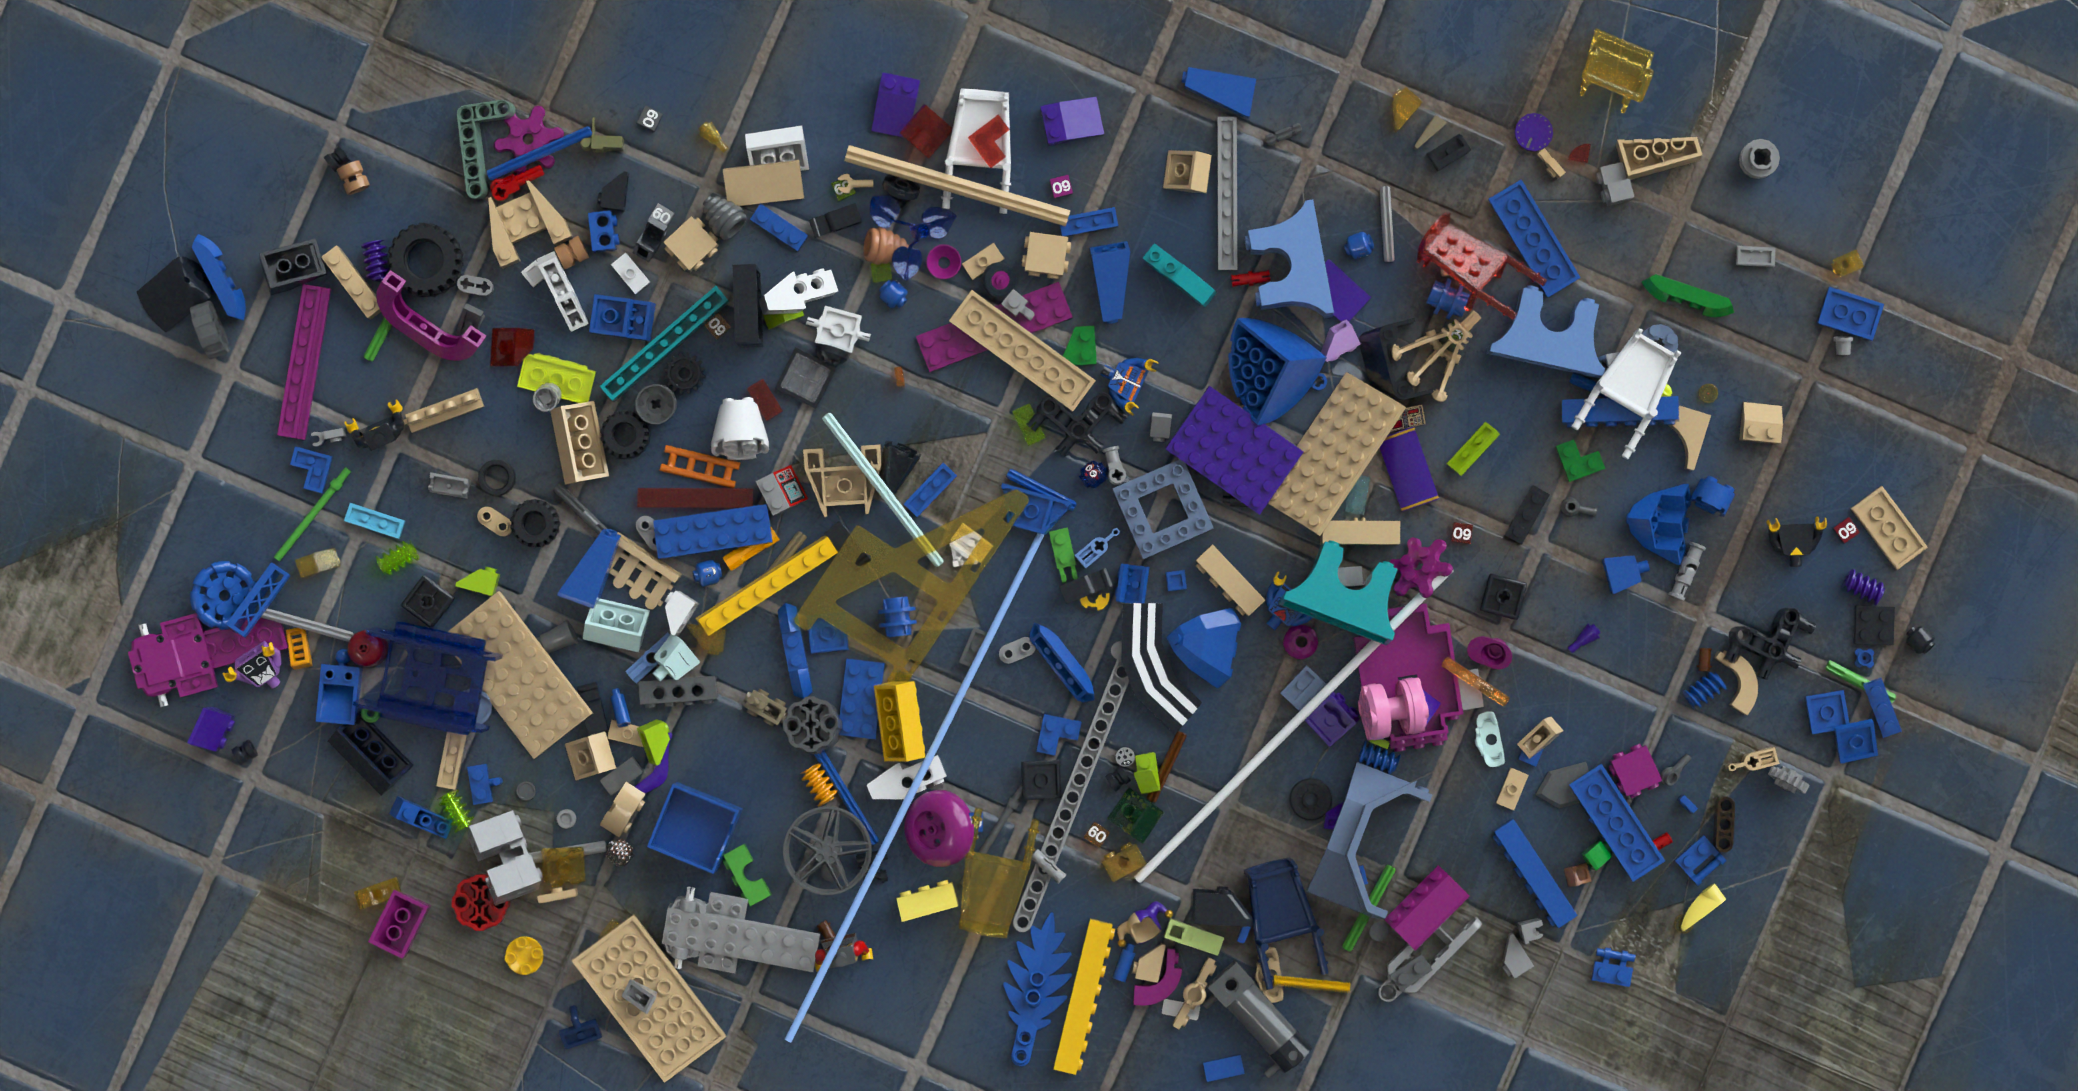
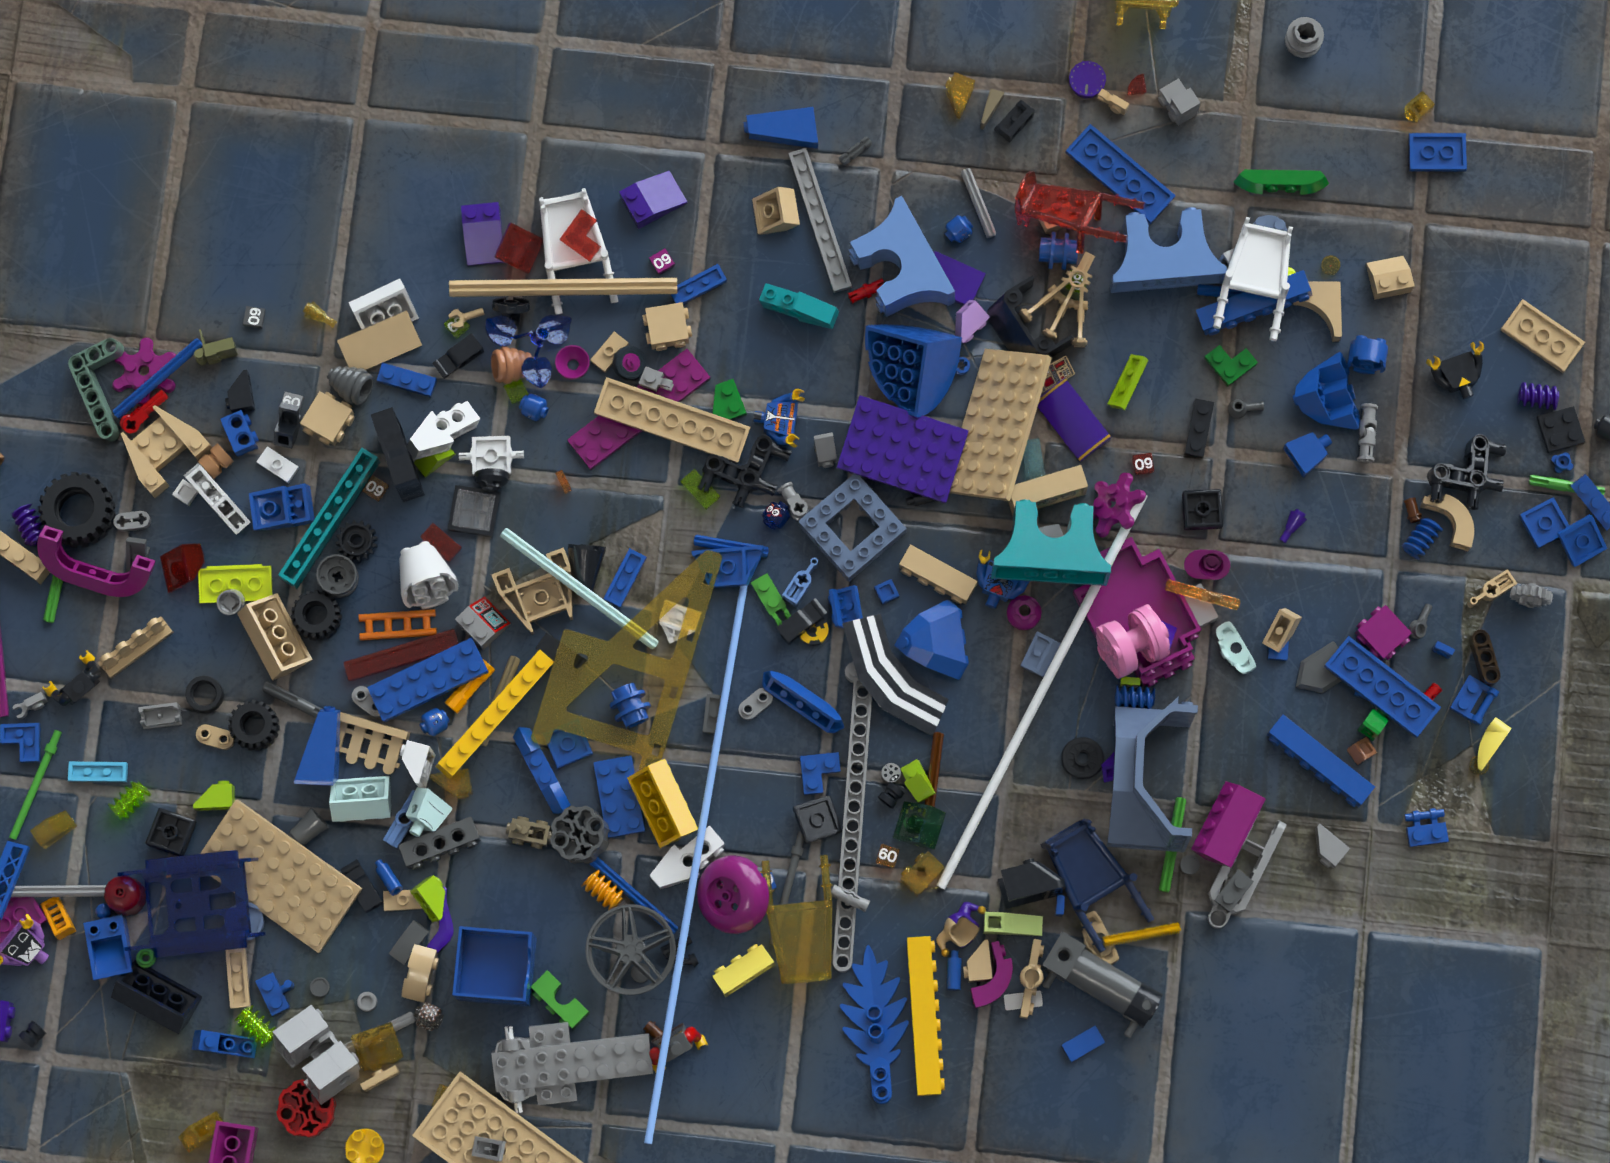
camera: 15 degrees left, 10 degrees down
tan slope [565,732,616,780] -> none
blue slope [1089,241,1130,324] -> none
dark purple plate [1305,691,1360,747] -> none
tan plate [1496,768,1529,810] -> none
light grey hinge [1517,918,1543,944] -> none
tan wedge [1616,137,1702,180] -> none
light grey plate [1735,246,1775,267] -> none
dark red tile [1833,517,1860,544] -> none
light grey piece [1834,336,1853,355] -> none

